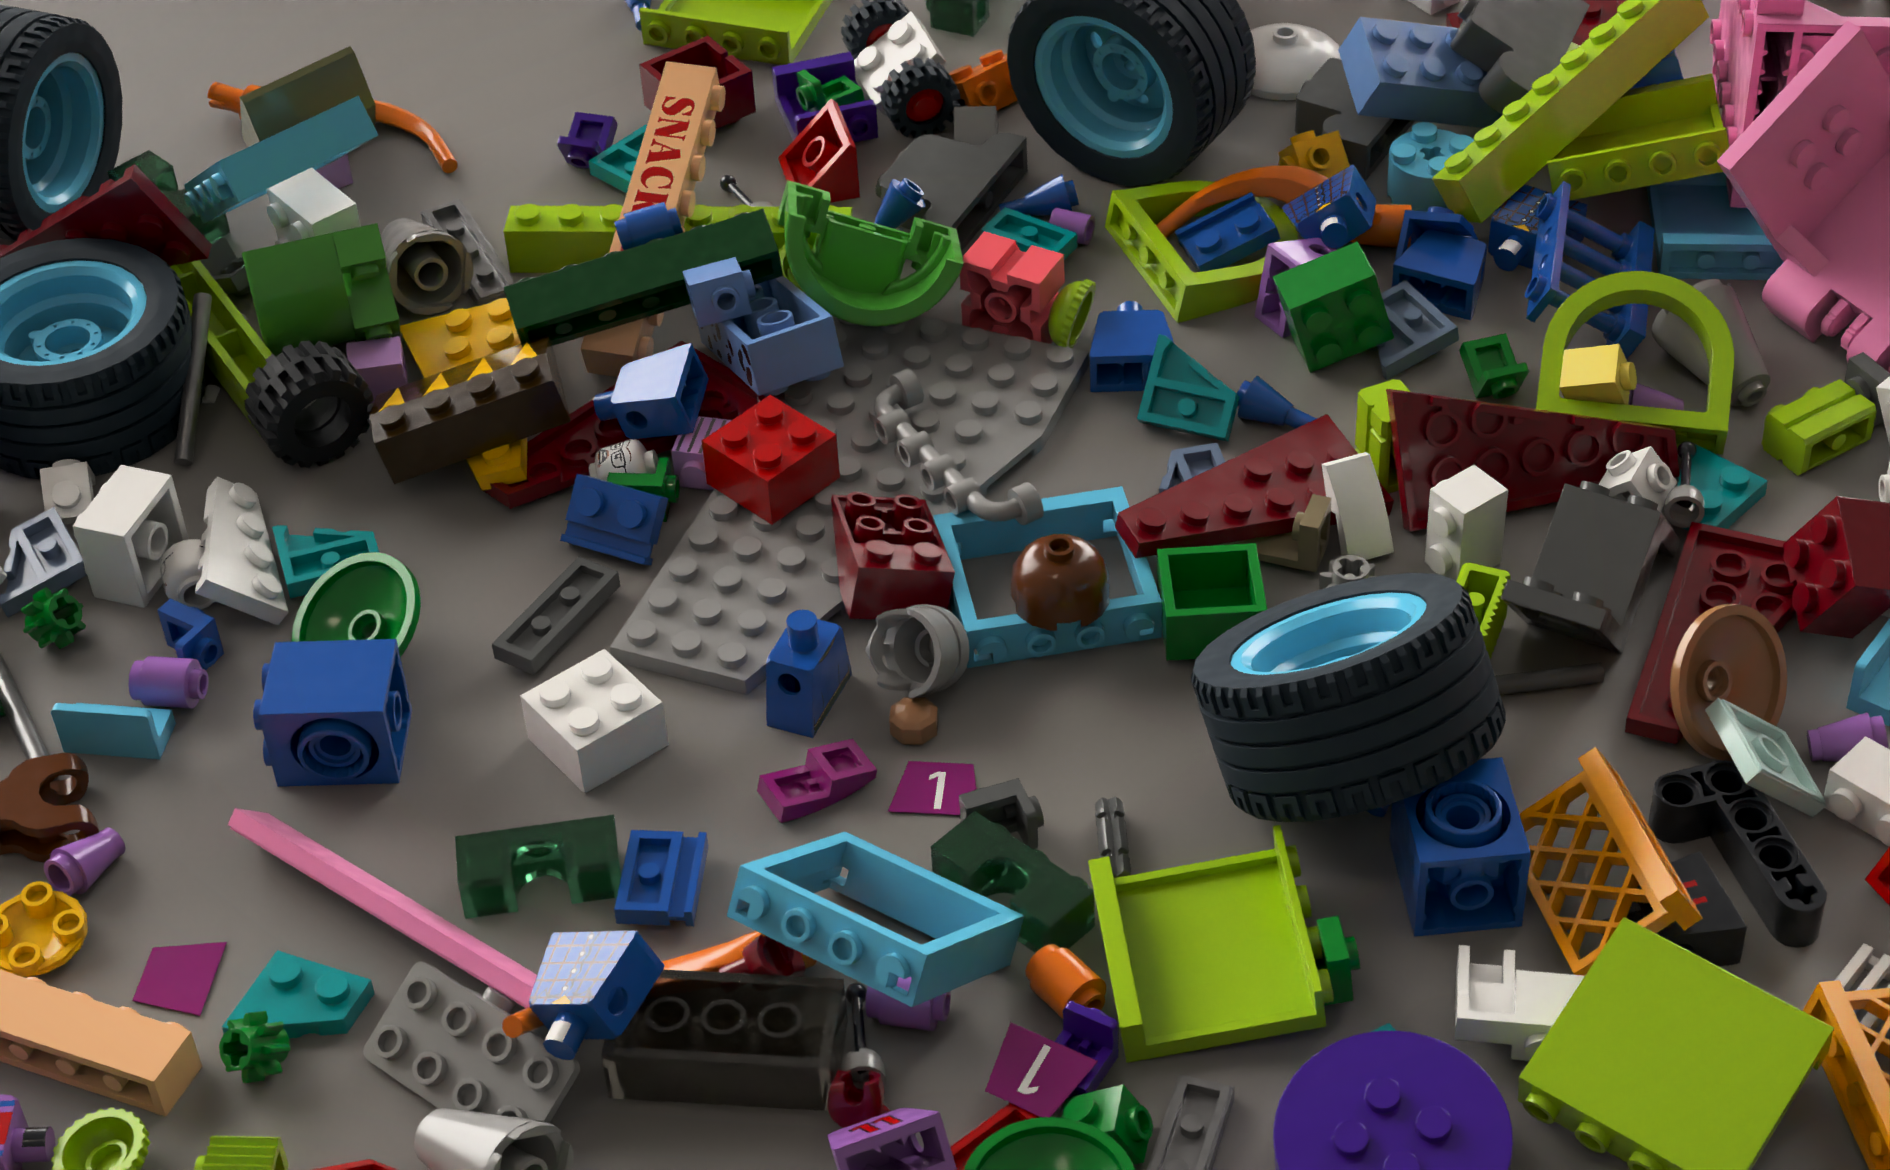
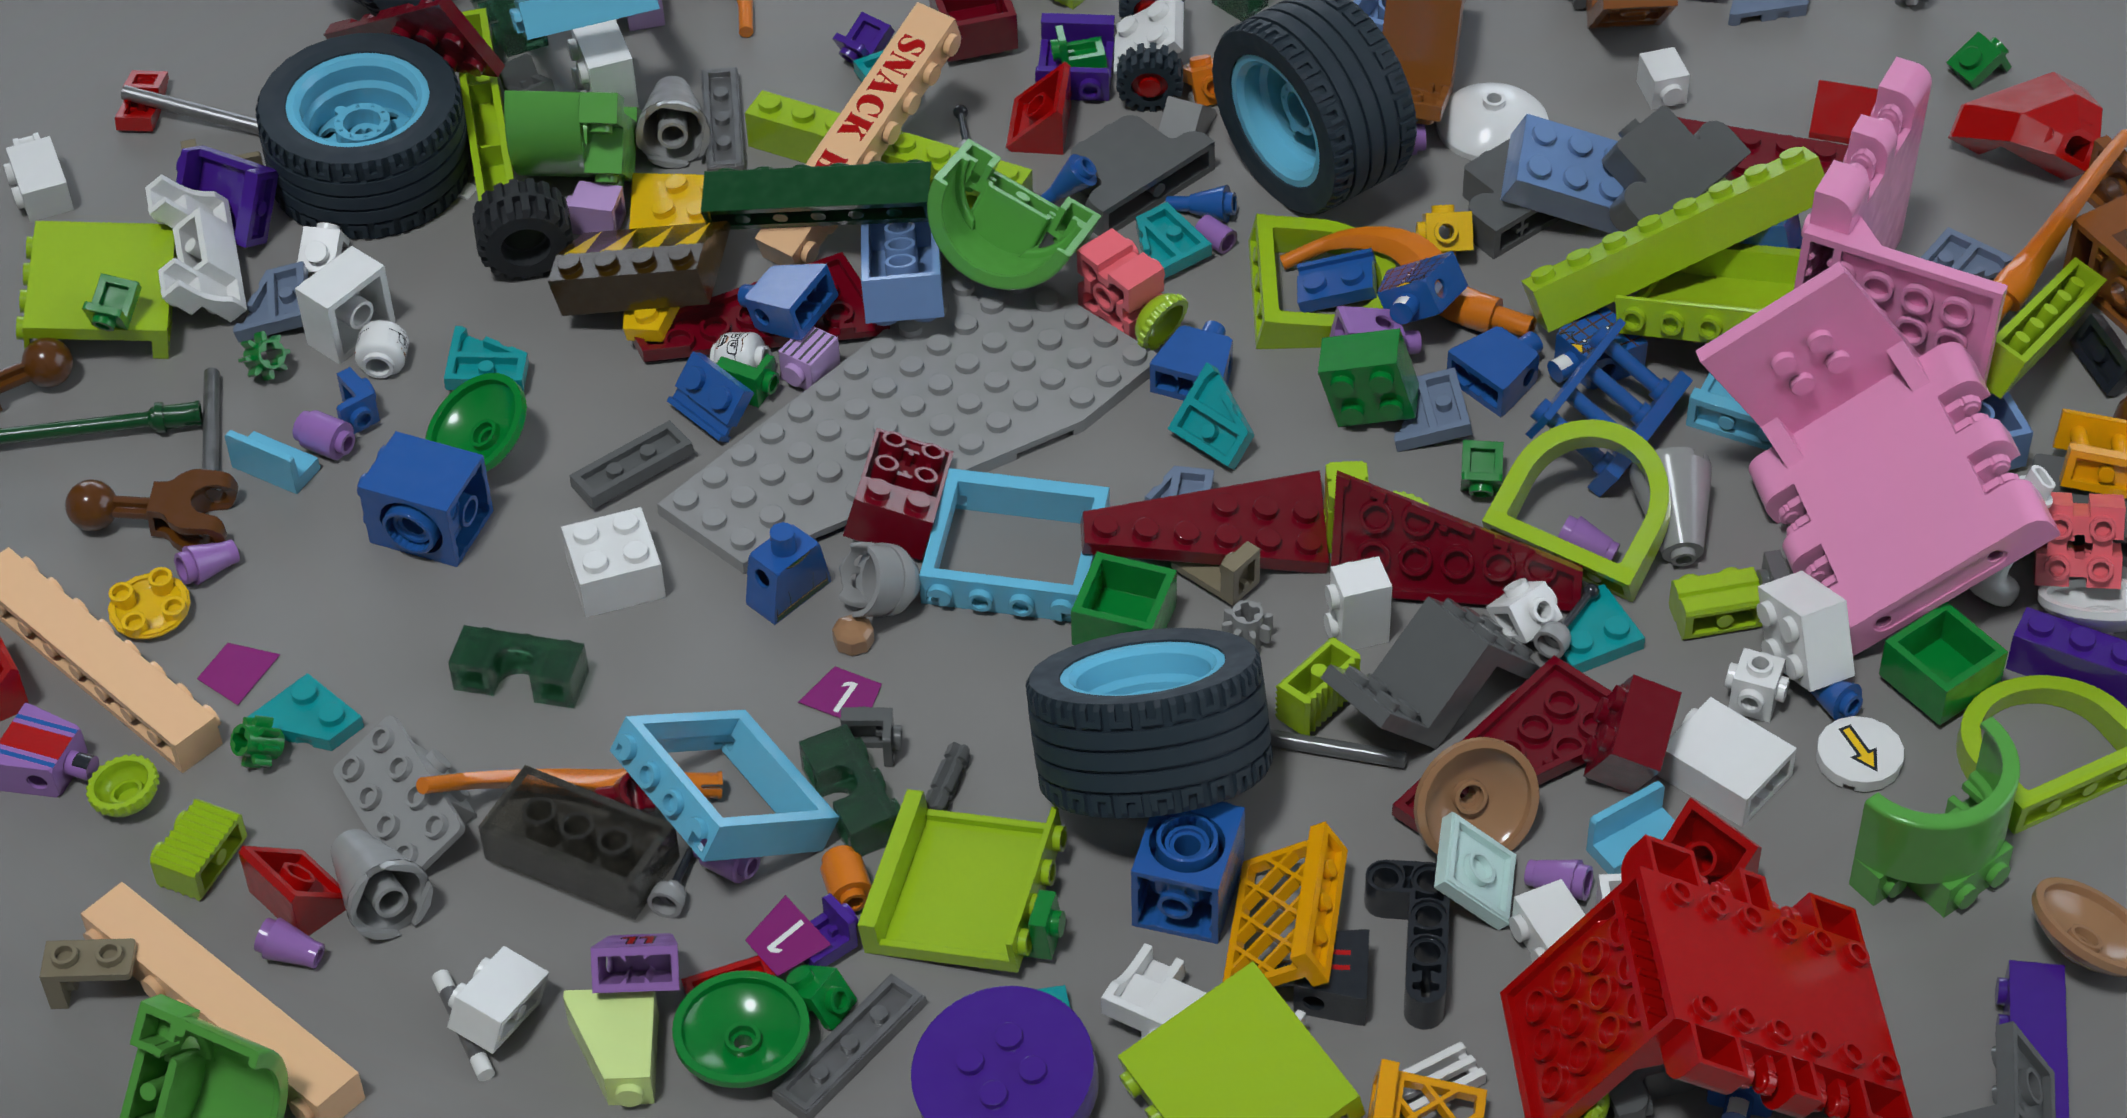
camera: 20 degrees right, 5 degrees up
flat silver bar [174,293,212,466] -> none
white wing [195,476,289,625] -> none
bright pink tile [228,808,537,1008] -> none
blue torso [529,931,665,1060] -> none
blue brick [614,202,683,250] -> none
blue plate [614,830,709,927] -> none
medium blue brick [683,257,756,328] -> none
red brick [702,395,840,525] -> none
magenta slope [757,739,877,823] -> none
dark red piece [827,1070,891,1128] -> none
light grey bar [874,368,1044,525] -> none
reddish brown cylinder [1011,534,1110,631] -> none
blue cone [1237,376,1317,429] -> none
white slope [1322,452,1394,560] -> none
medium azure brick [1387,122,1474,212] -> none
blue bracket [1395,206,1475,261] -> none
light yellow brick [1559,344,1637,405] -> none

